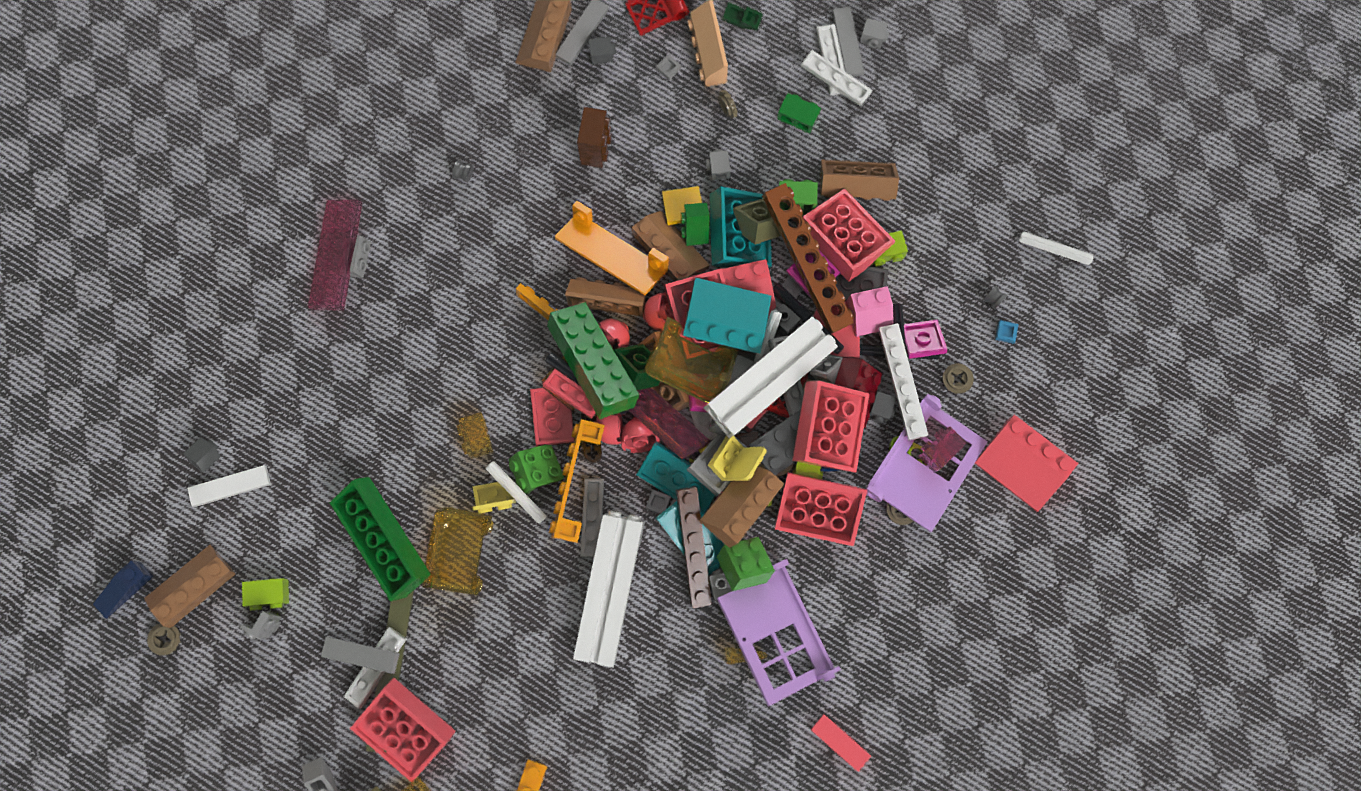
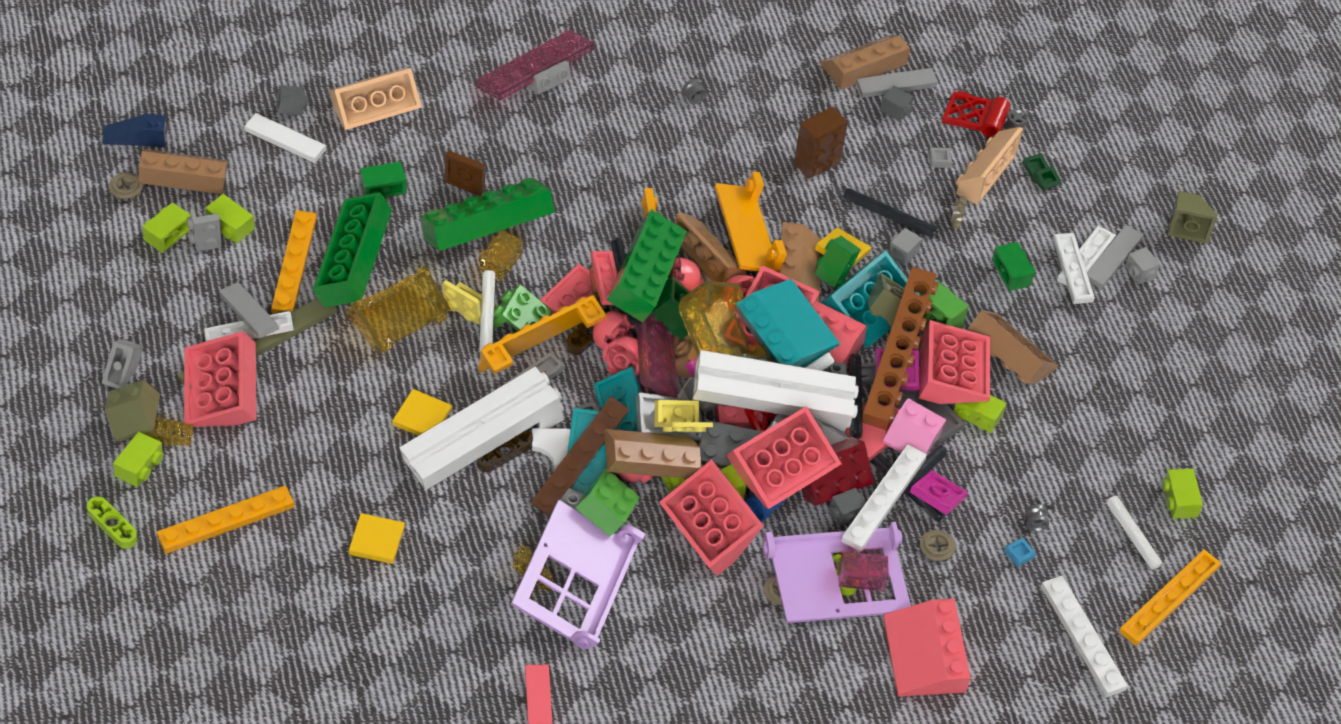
camera: 40 degrees right, 25 degrees down
none -> lime brick [142,202,190,253]
none -> light orange plate [271,210,317,314]
none -> light nougat slope [329,68,422,130]
none -> yellow tile [349,513,405,564]
none -> green brick [360,161,407,197]
none -> yellow tile [392,389,452,436]
none -> green brick [419,178,555,251]
none -> reddish brown tile [444,150,486,196]
none -> dark brown beam [477,430,533,472]
none -> white tile [532,428,570,469]
none -> black axle [843,188,939,238]
none -> white plate [1041,576,1128,697]
none -> light orange plate [1119,549,1222,647]
none -> lime brick [1162,469,1203,519]

